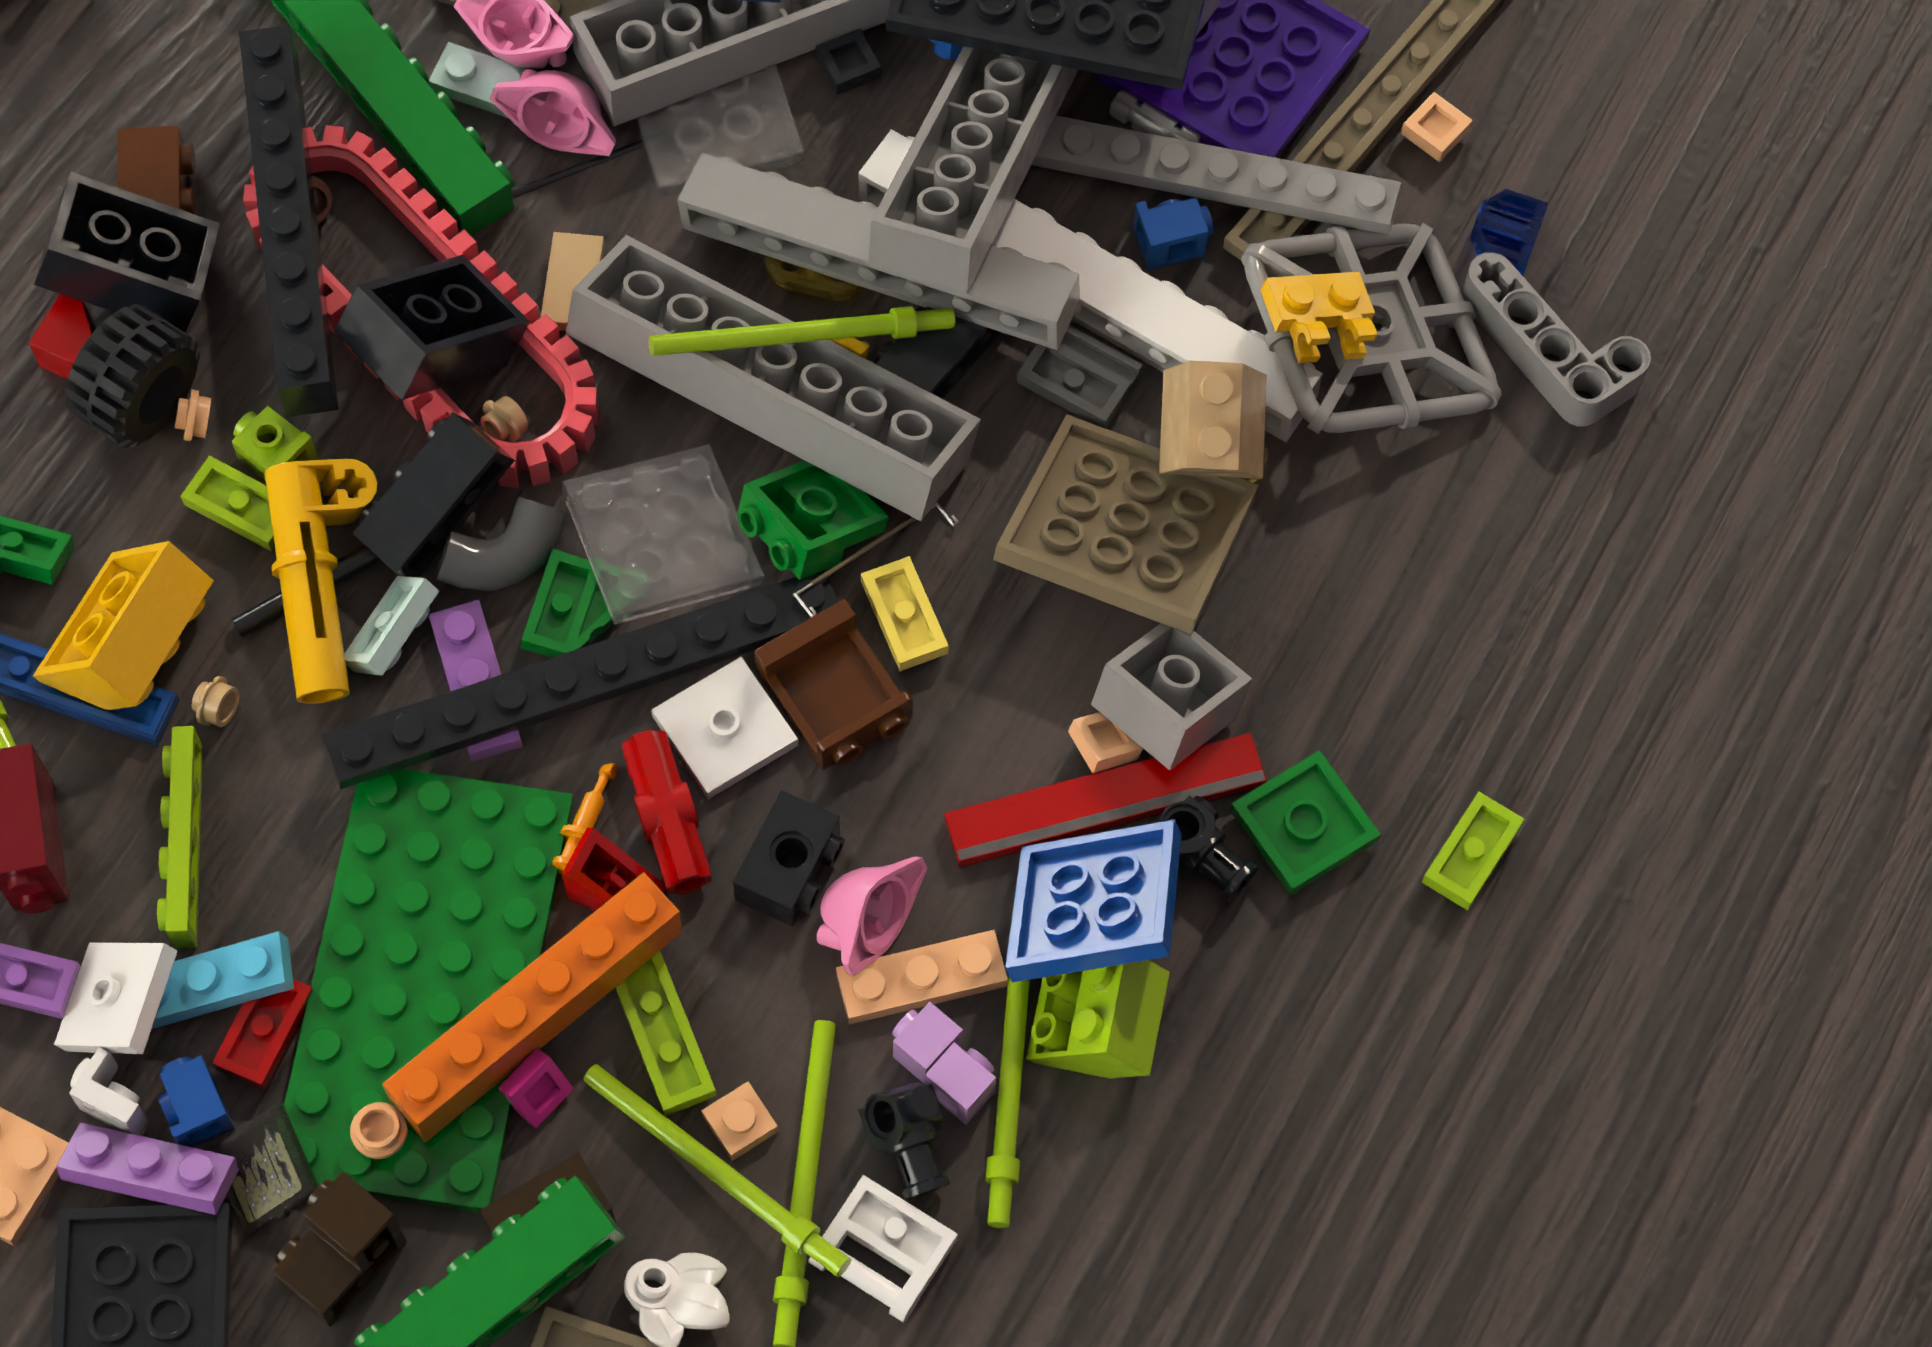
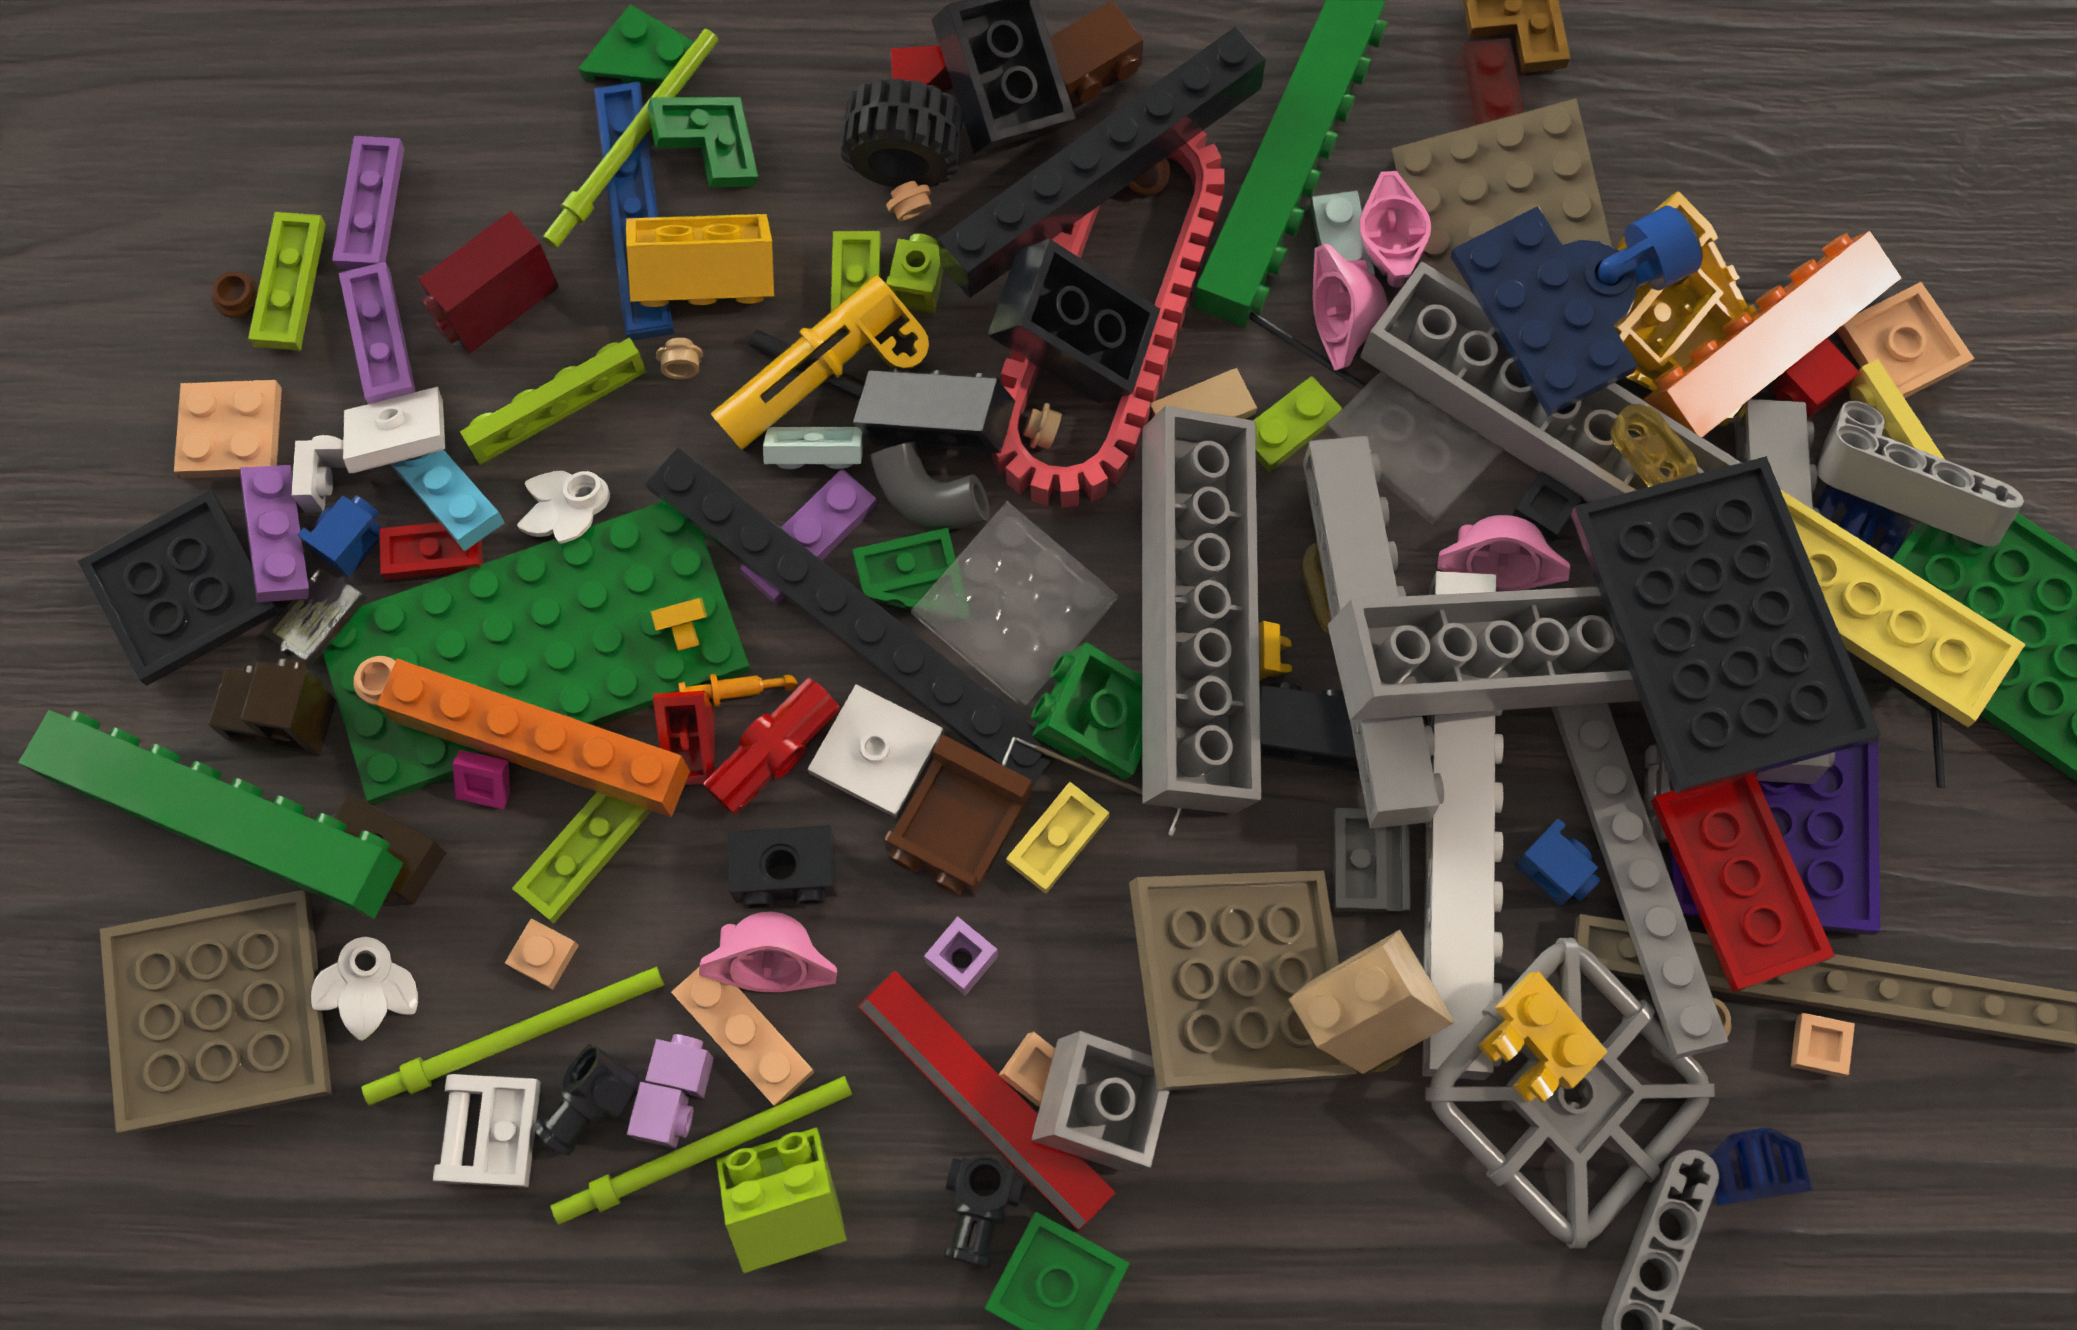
camera: 65 degrees right, 5 degrees up
lime bar [583,1064,851,1277] -> none
lime bar [648,306,955,356] -> none
plate [1005,819,1181,982] -> none
none -> white plate [517,471,610,544]
none -> yellow tile [650,598,707,651]
none -> lavender plate [924,917,998,996]
none -> lime plate [1253,376,1343,473]
none -> bright pink hat [1437,515,1570,591]
none -> red plate [1651,774,1835,993]

